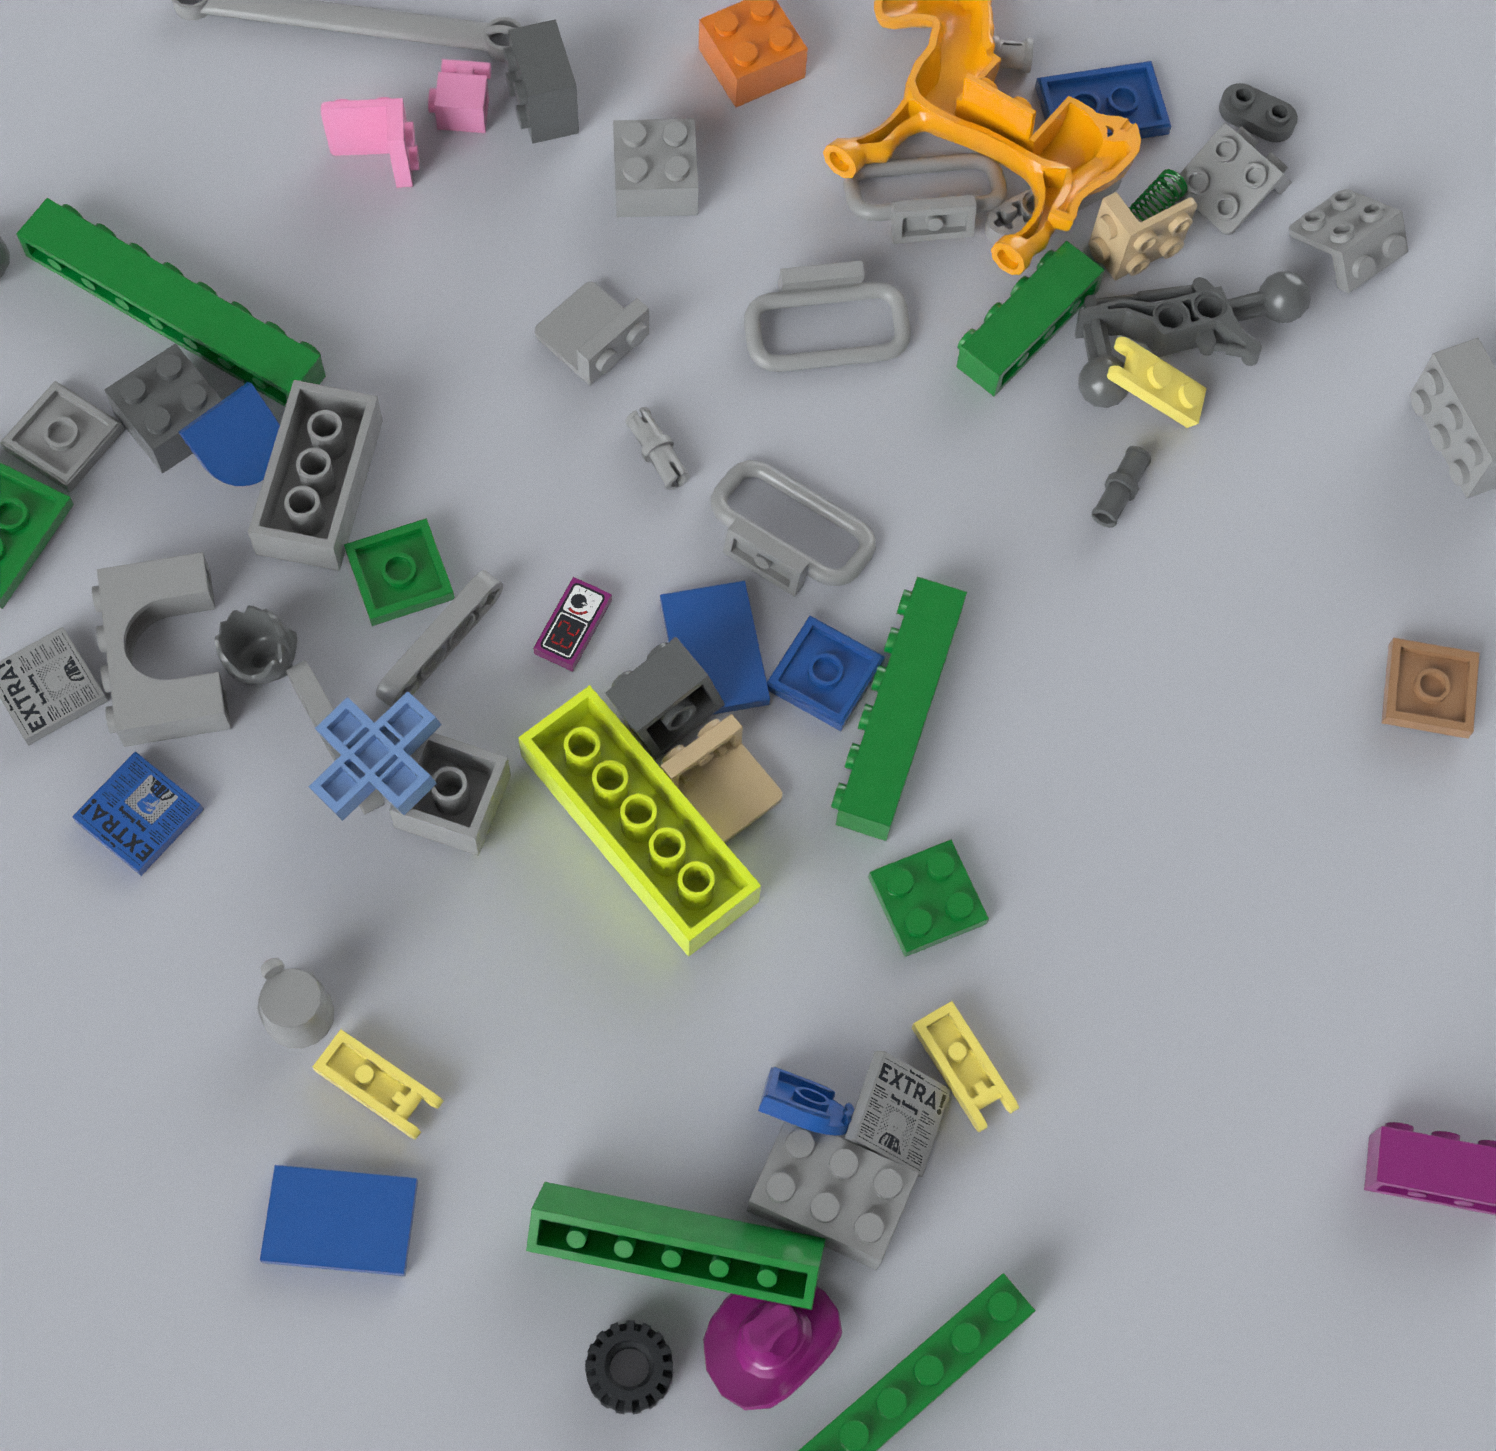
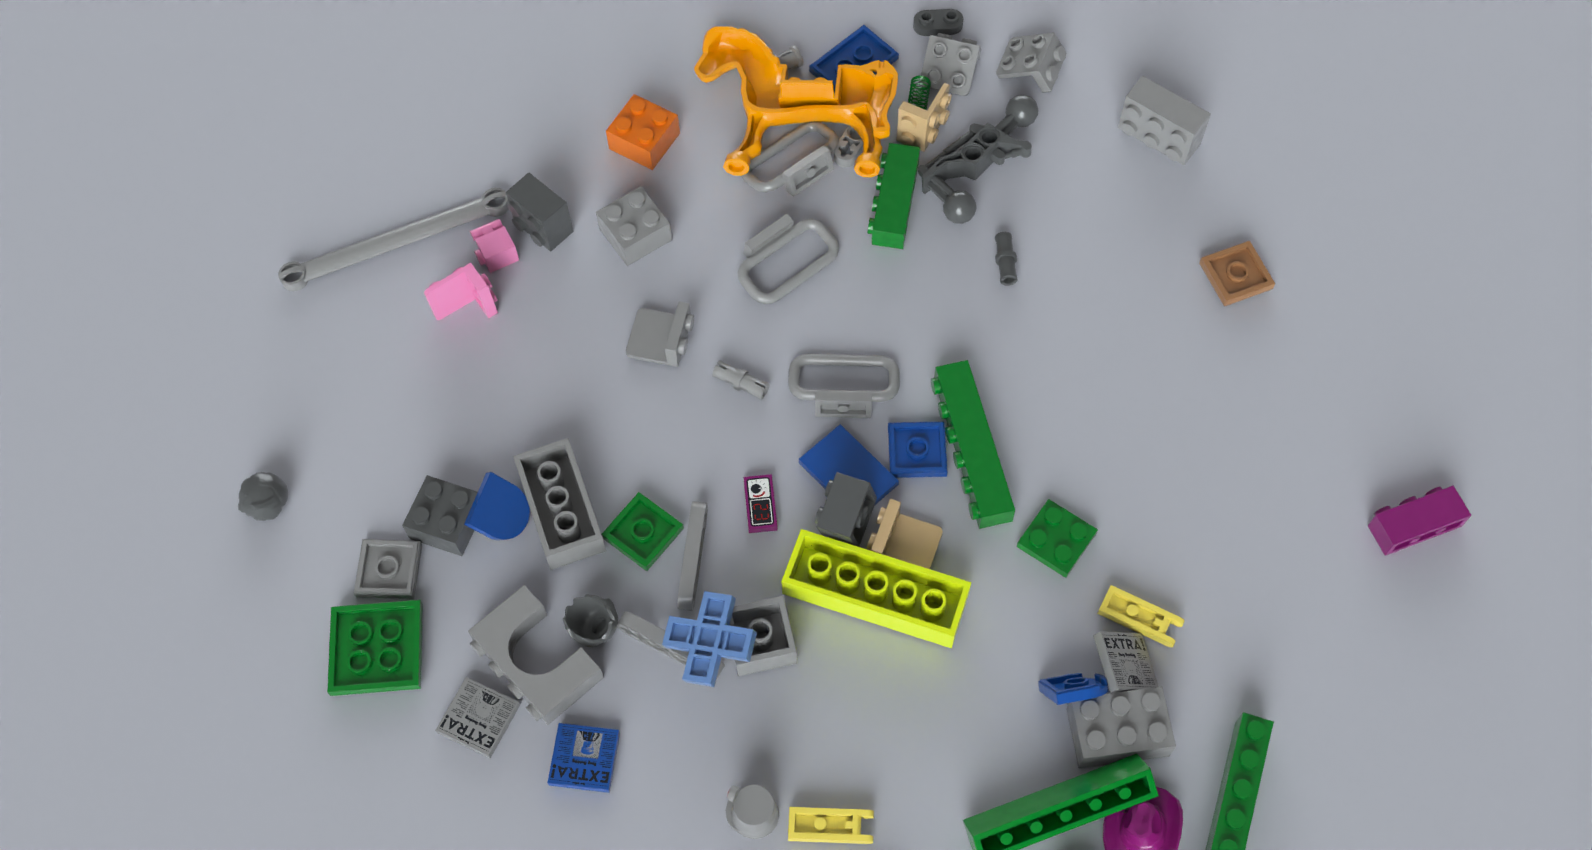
camera: 25 degrees left, 5 degrees down
green brick [16,198,326,407] -> none
light yellow hinge [1107,337,1207,428] -> none

